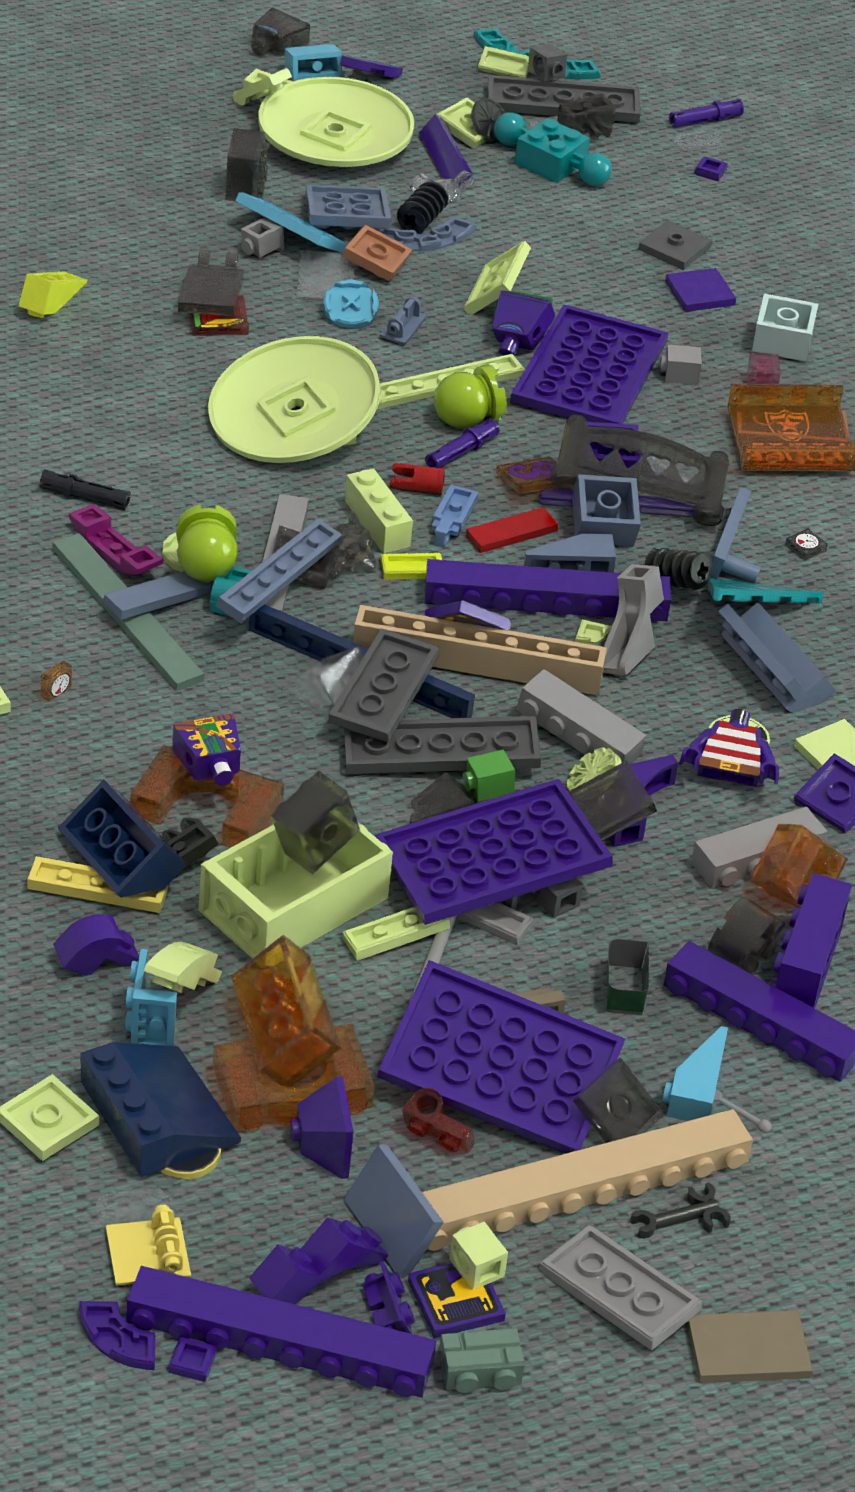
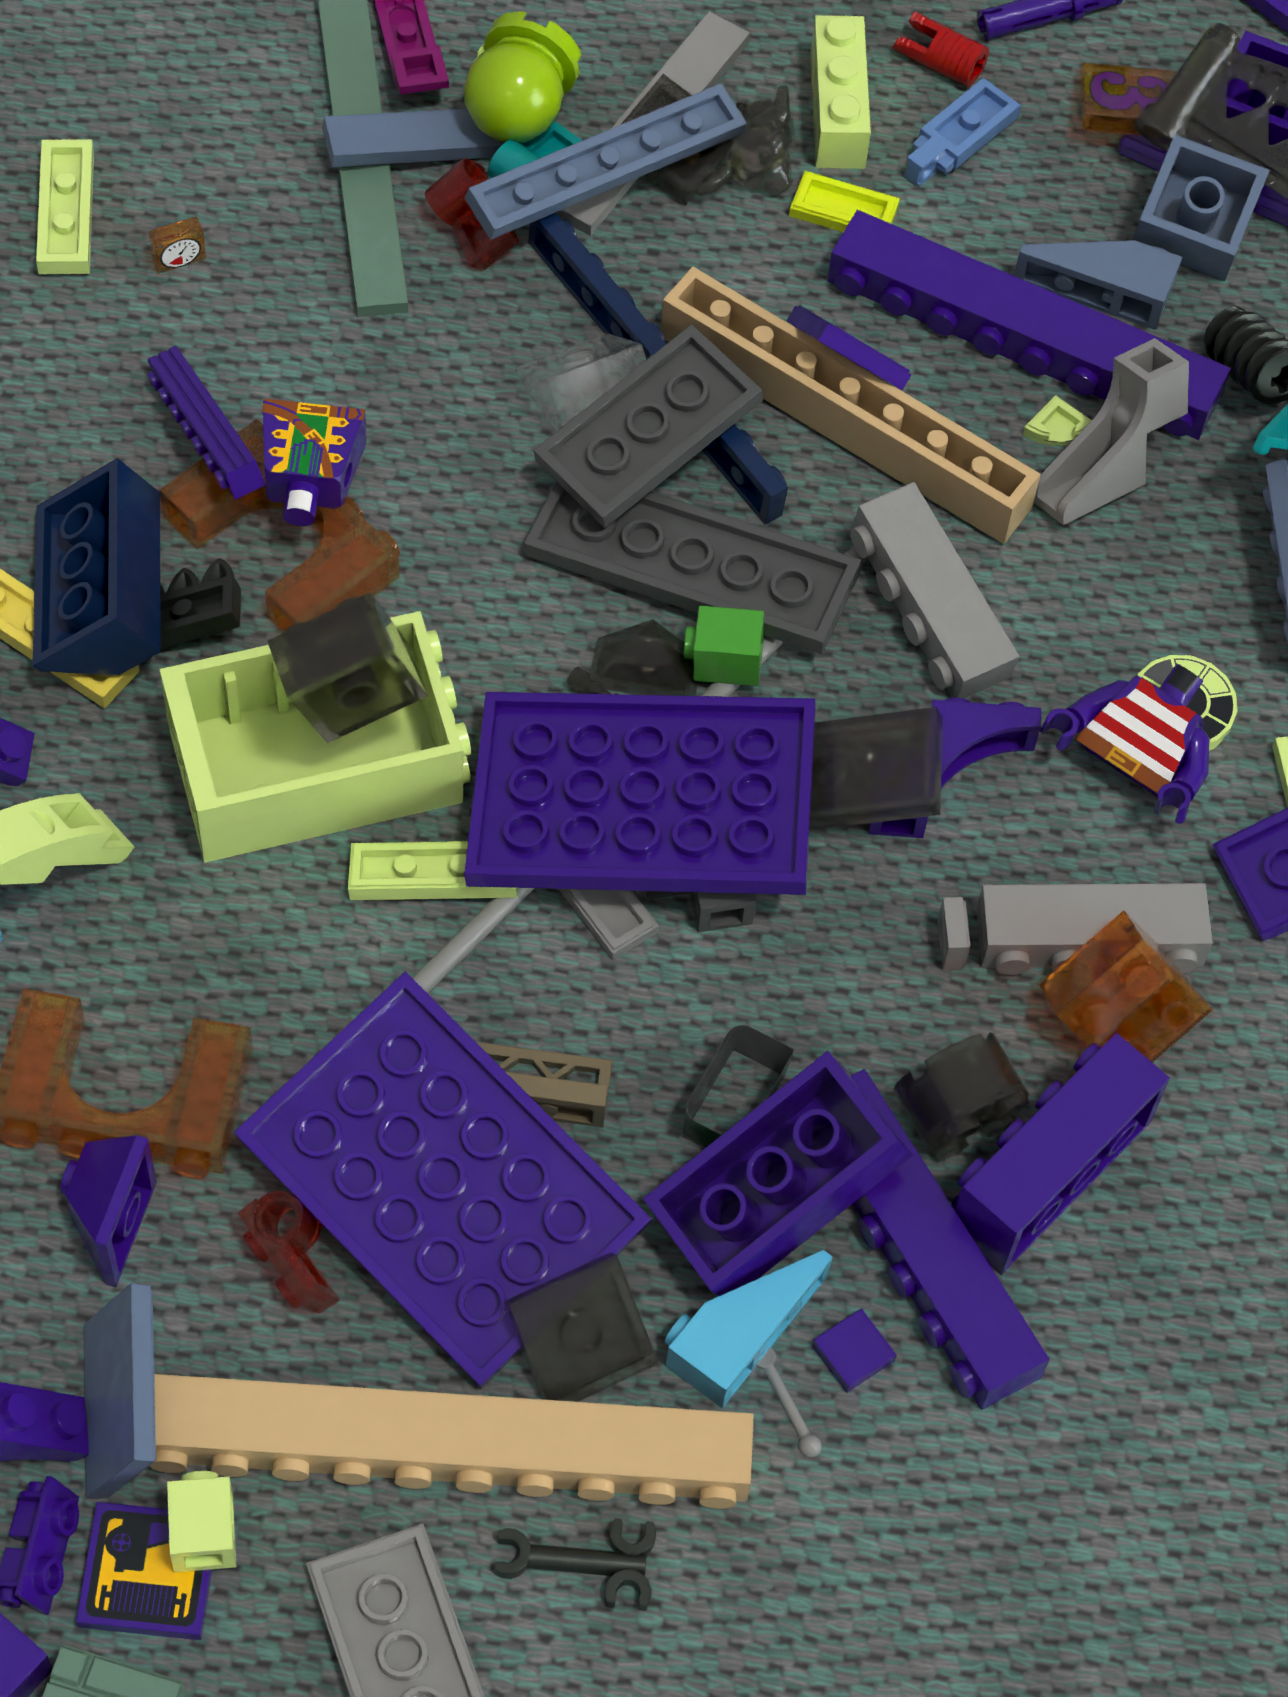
camera: 25 degrees right, 20 degrees up
clear orange brick [231,935,341,1090] -> none
red tile [466,507,559,553] -> none
yellowish green wheel [567,747,622,802] -> none
none -> dark purple piece [147,345,265,500]
none -> clear red plate [425,158,519,271]
none -> dark purple brick [643,1050,913,1296]
none -> dark purple tile [812,1308,897,1393]
none -> light grey tile [937,897,971,971]

